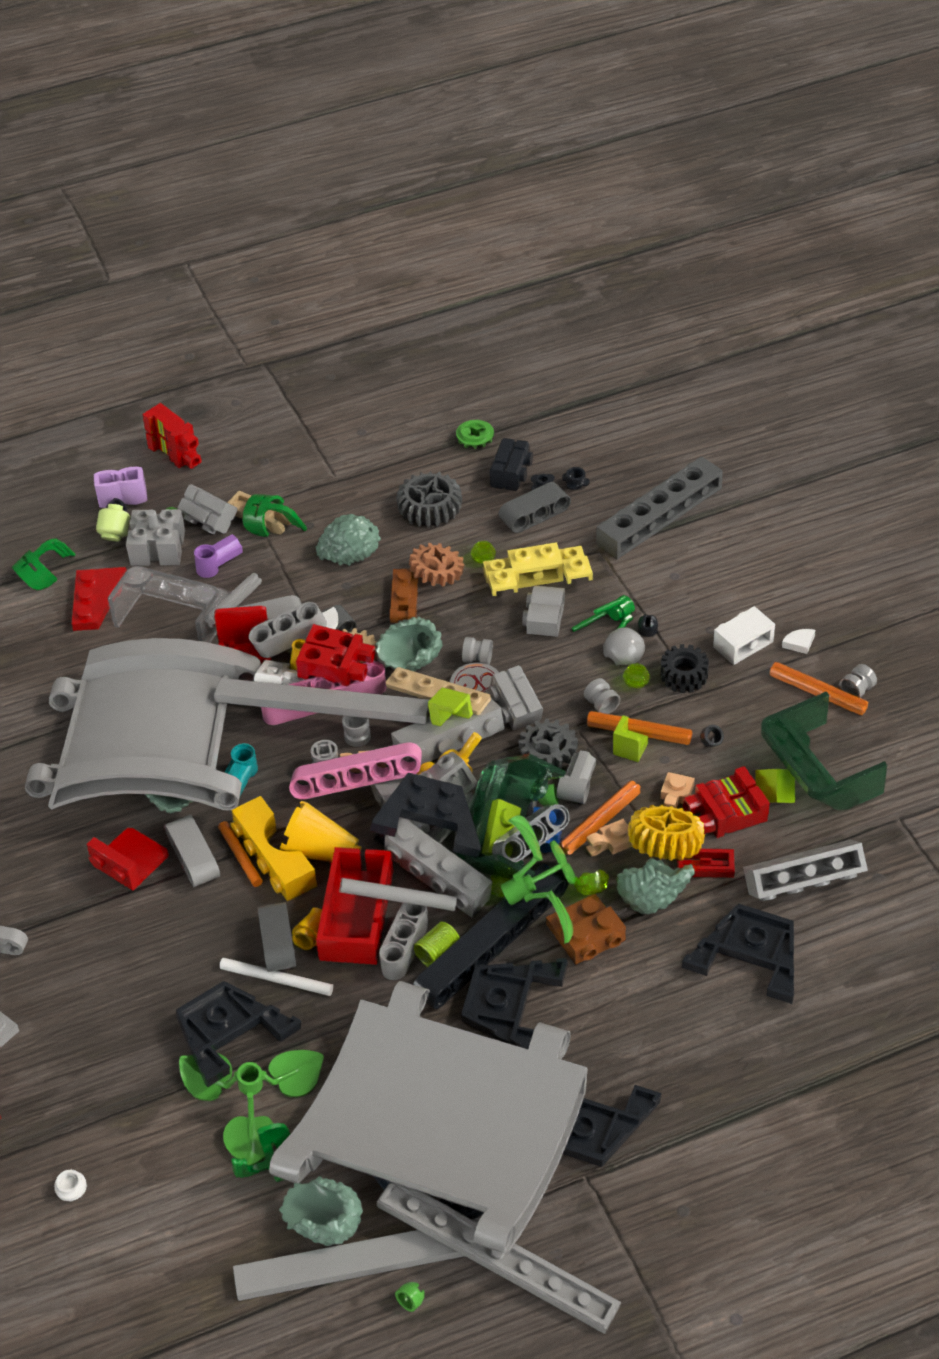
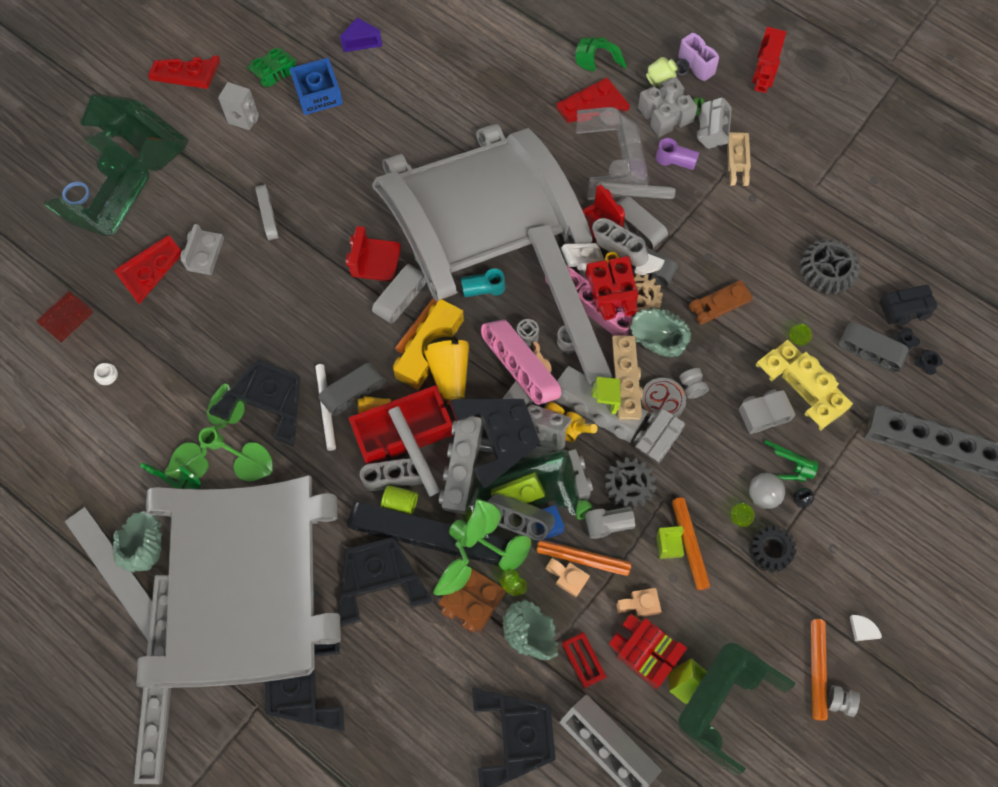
camera: 60 degrees right, 20 degrees up
green helmet [243,494,307,537] -> none
sand green piece [316,514,381,566] -> none
bright green hinge [395,1282,425,1312] -> none
nougat gear [409,543,464,587] -> none
bright green gear [456,420,494,449] -> none
light grey wheel [584,678,621,714] -> none
yellow gear [628,804,705,861] -> none
black hinge [700,725,724,748] -> none
white brick [713,606,775,665] -> none

